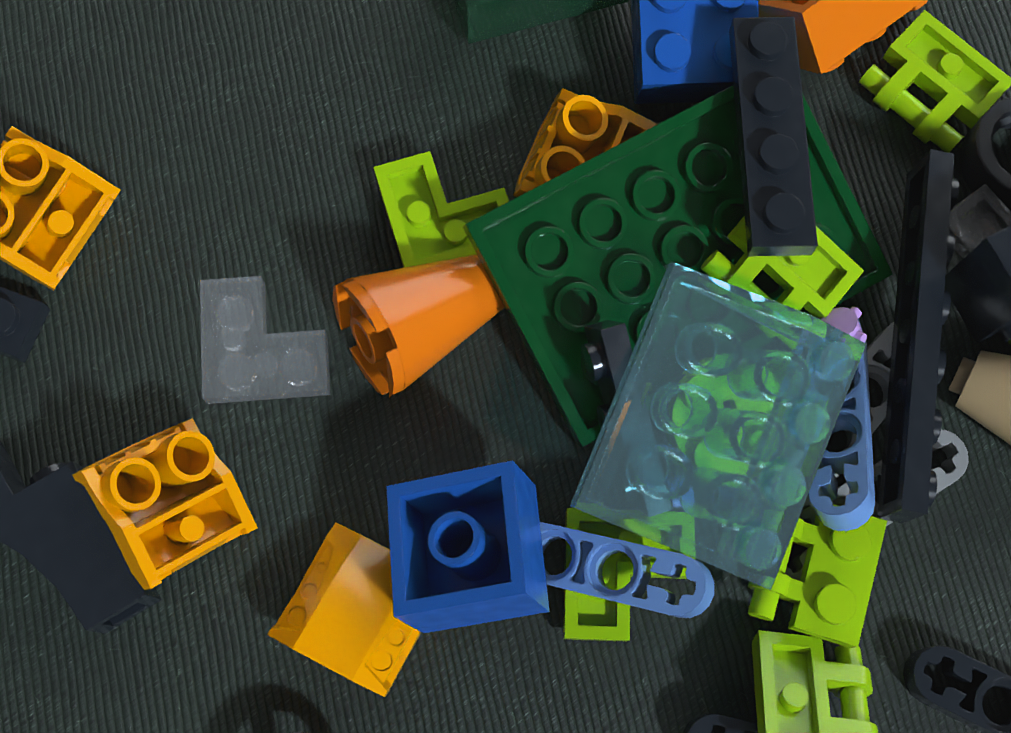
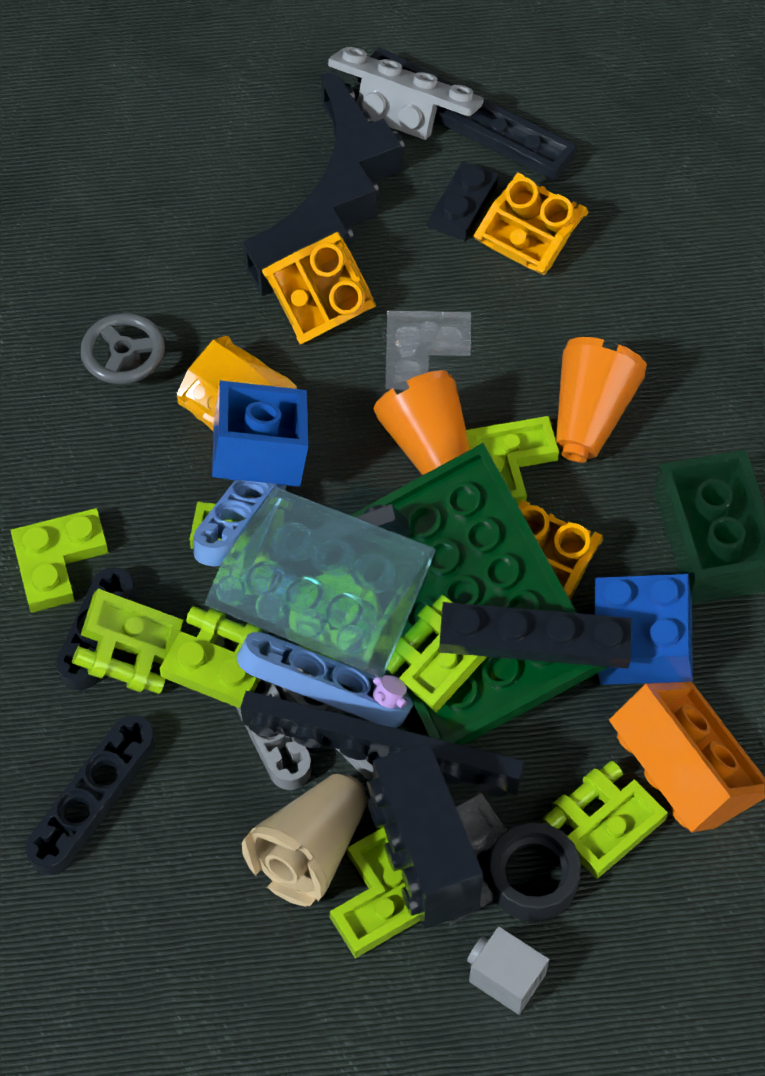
camera: 100 degrees right, 15 degrees down
none -> orange cone [556,337,647,463]

